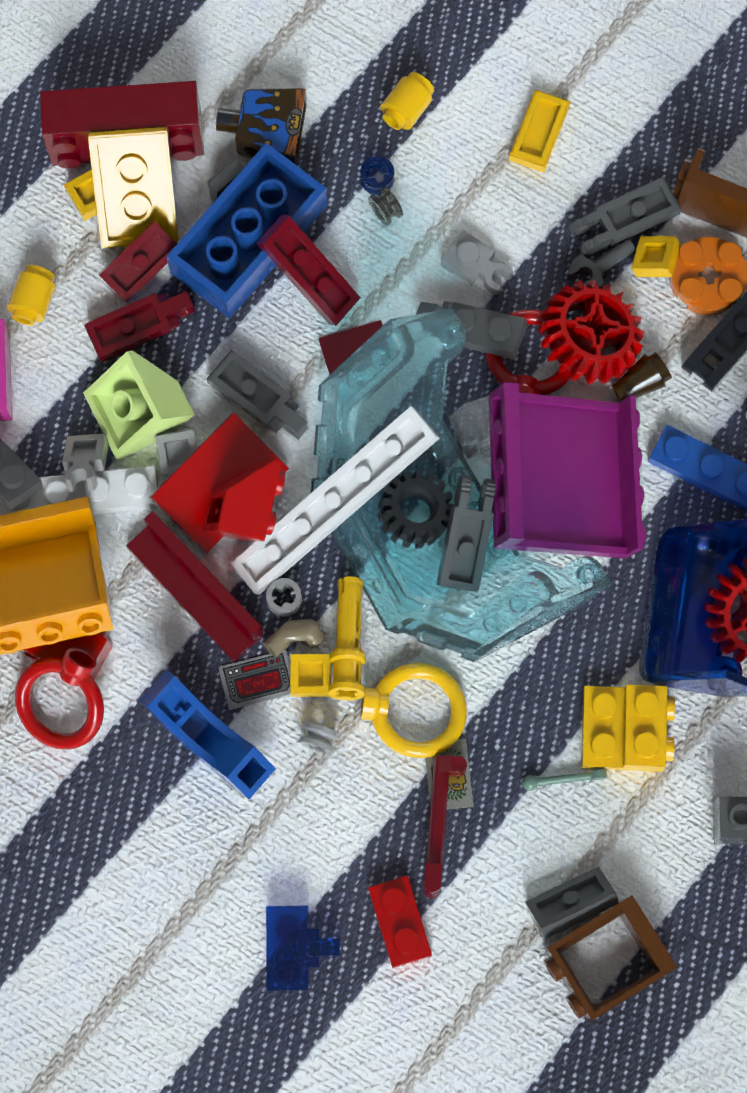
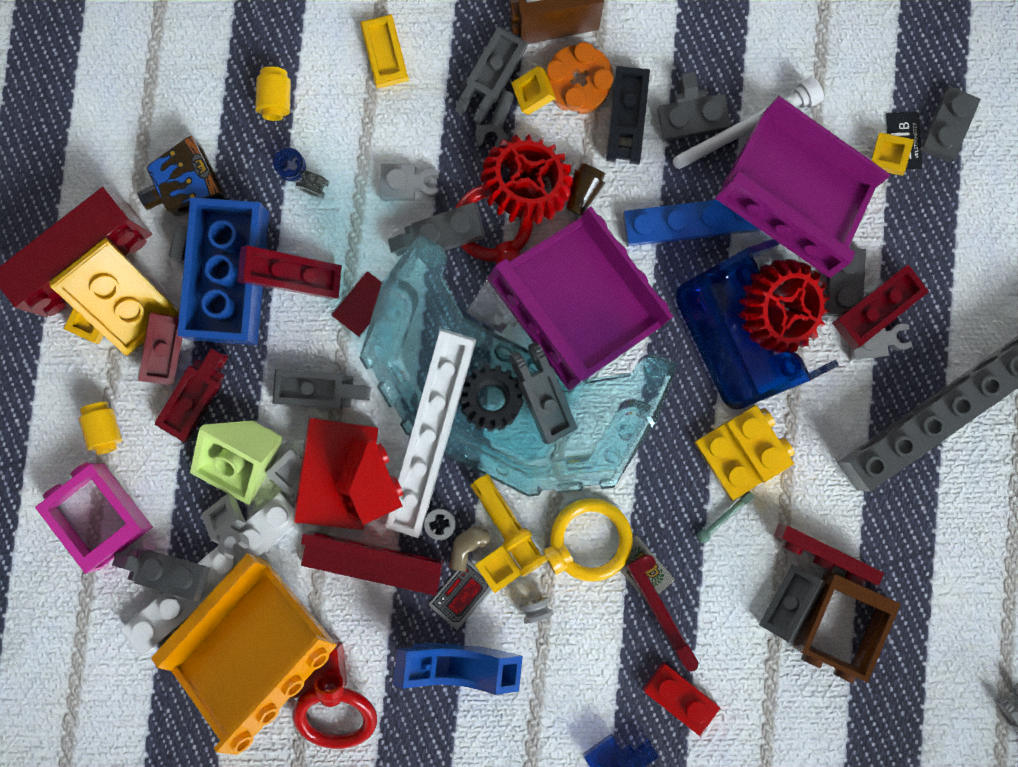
camera: 30 degrees left, 10 degrees up
none -> dark red plate [774,524,884,587]

